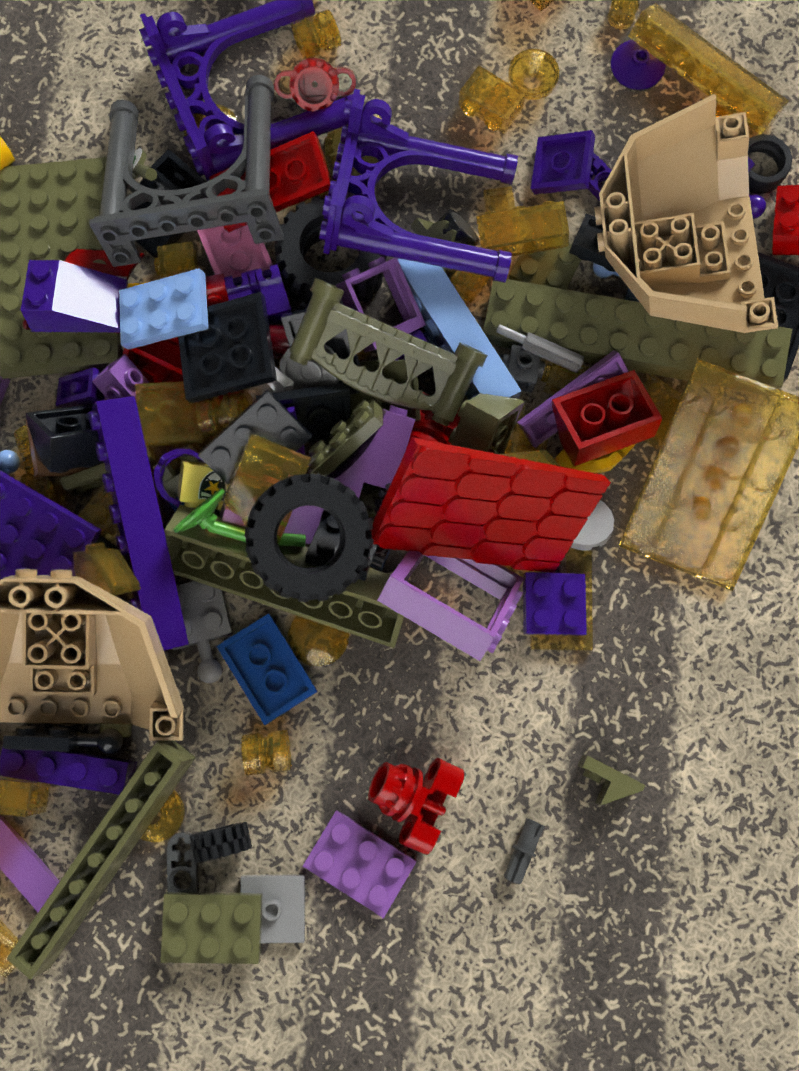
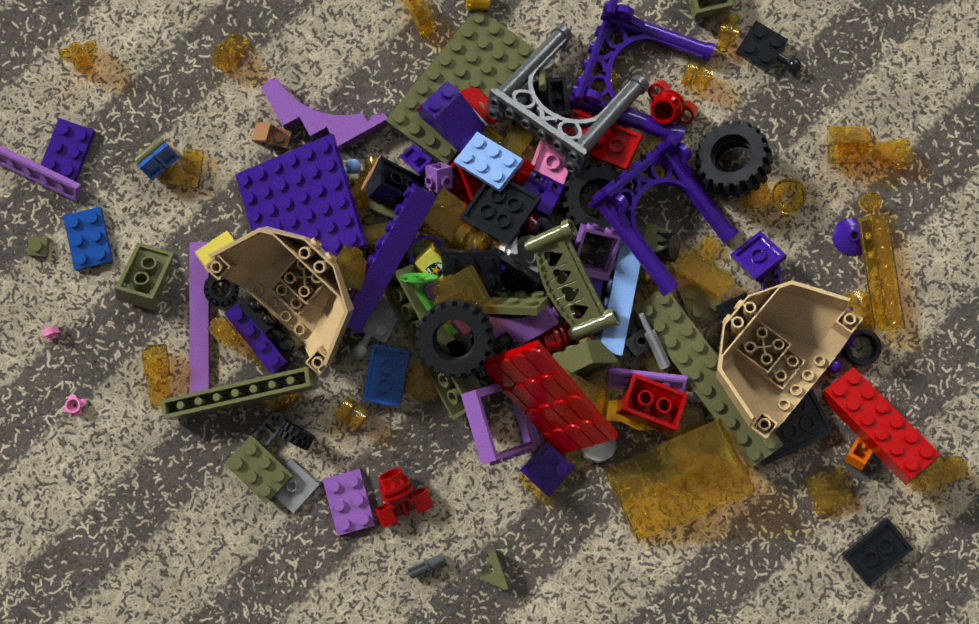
camera: 50 degrees right, 5 degrees up
none -> black tyre [695,120,773,198]

